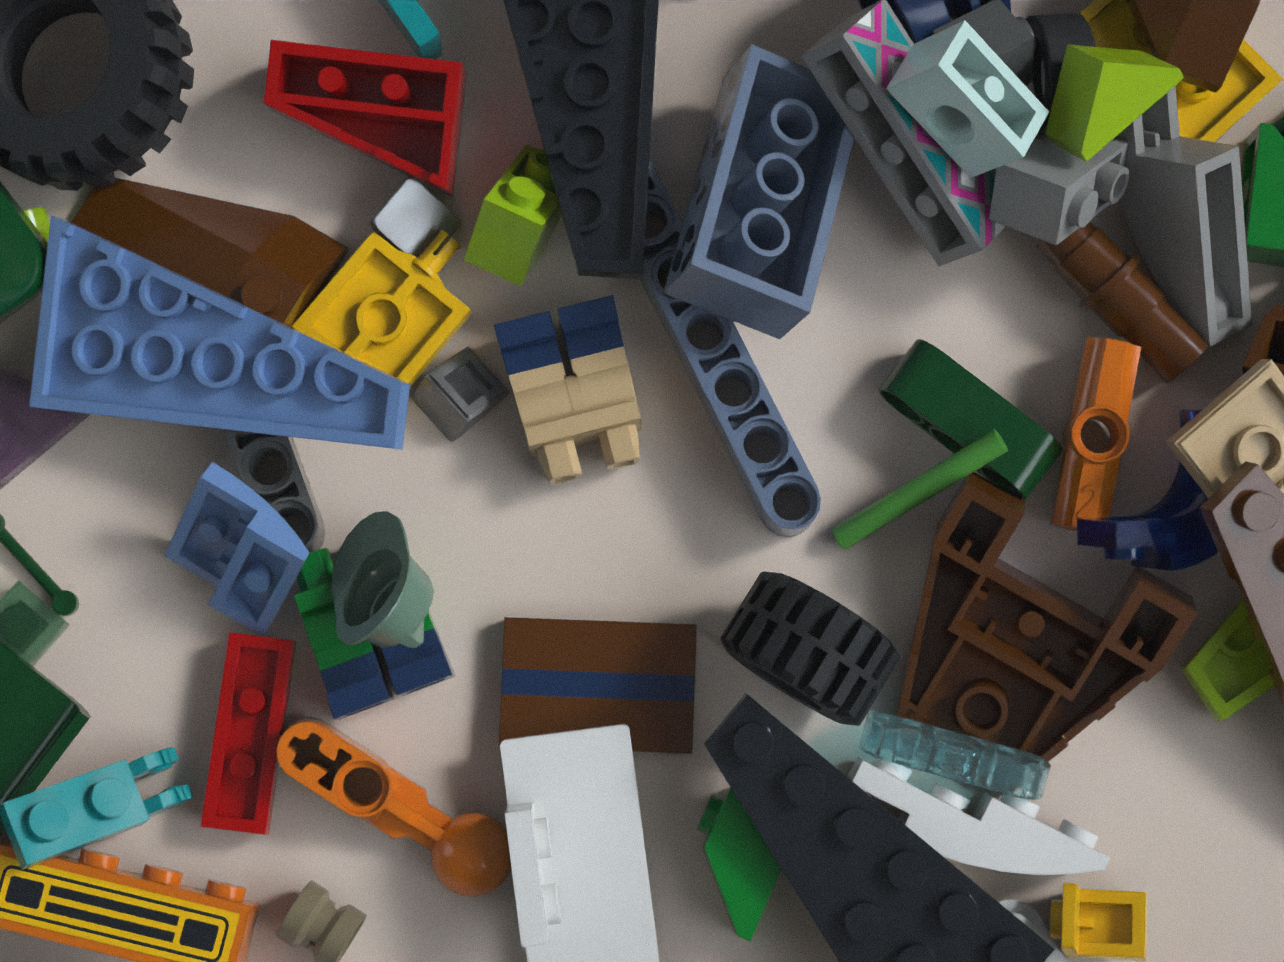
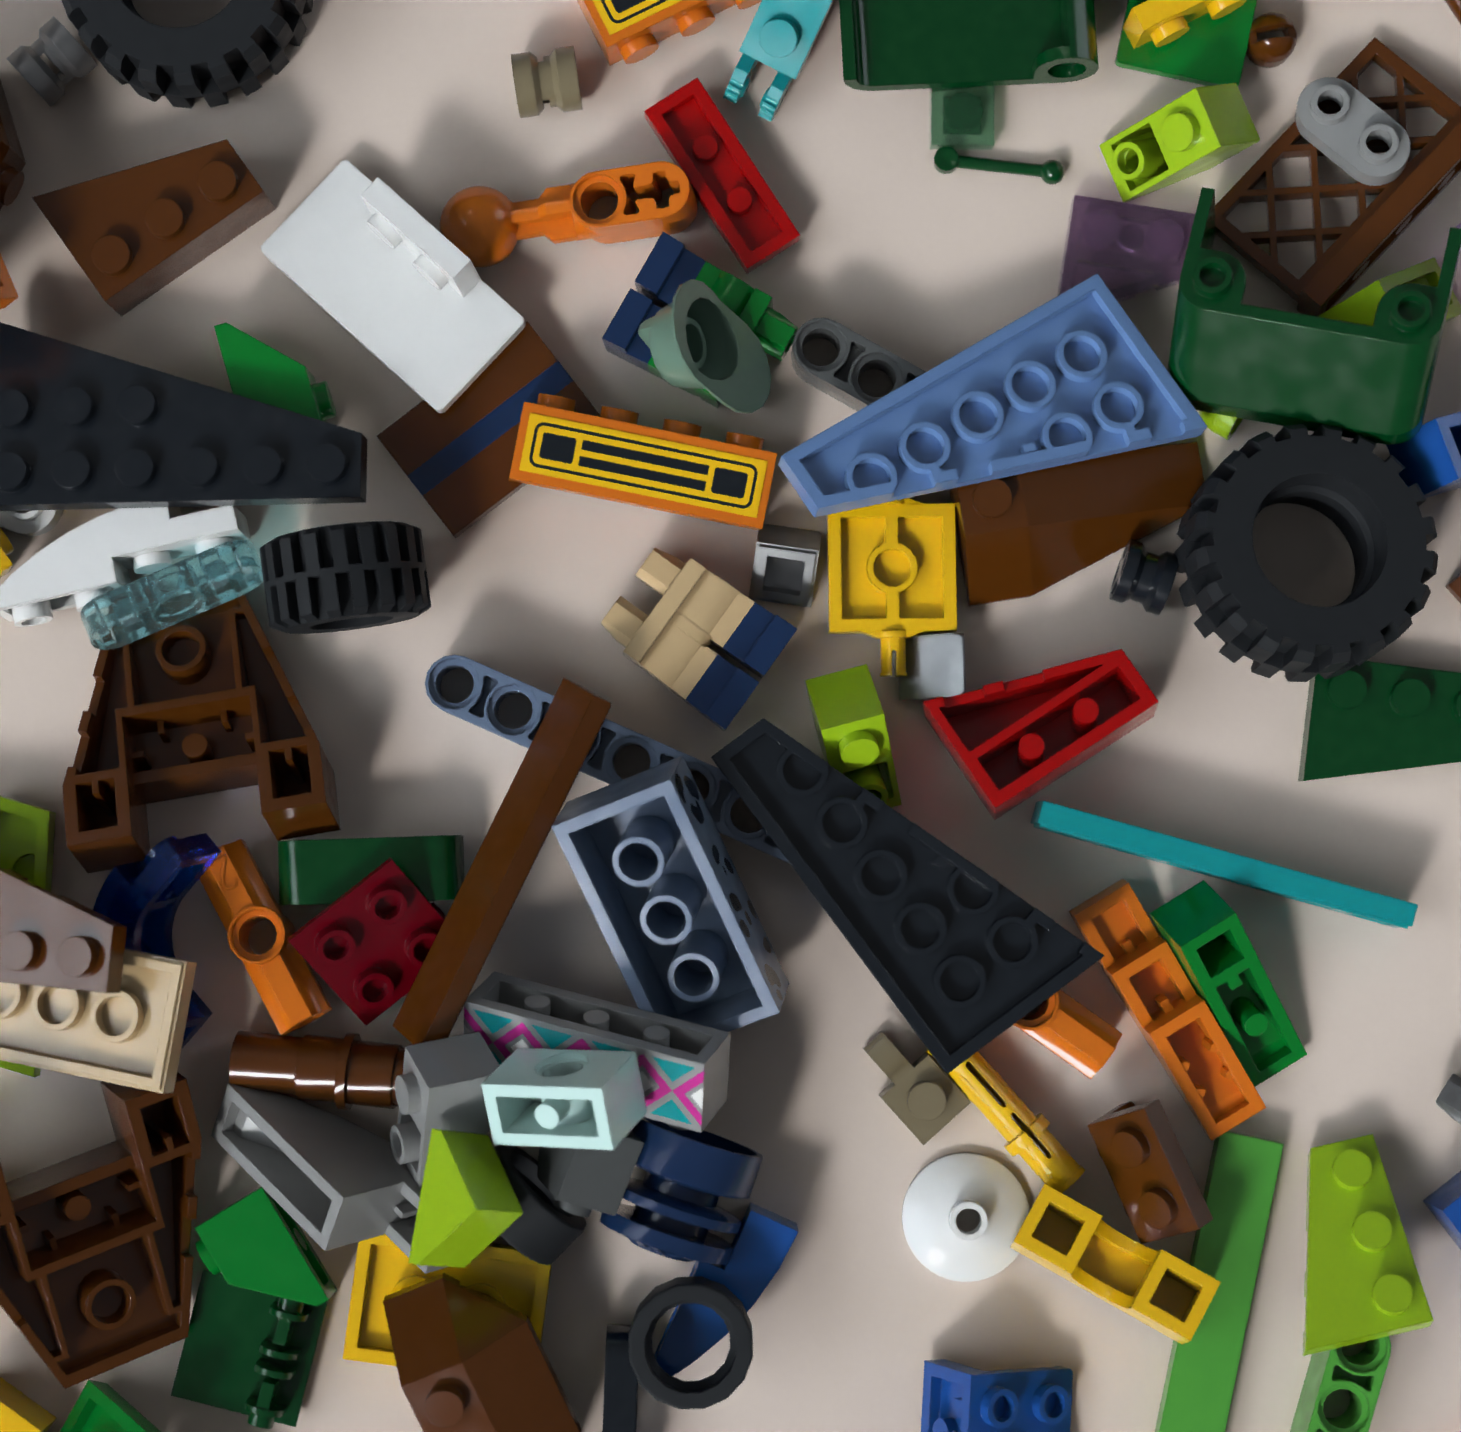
camera: 140 degrees right, 5 degrees up
medium blue slope [164,462,309,636] -> none
bright green bar [832,429,1008,550] -> none
none -> dark red hinge [287,857,446,1026]
none -> reddish brown tile [392,678,612,1045]
none -> brick [509,393,777,530]
none -> black wheel [1109,539,1179,615]

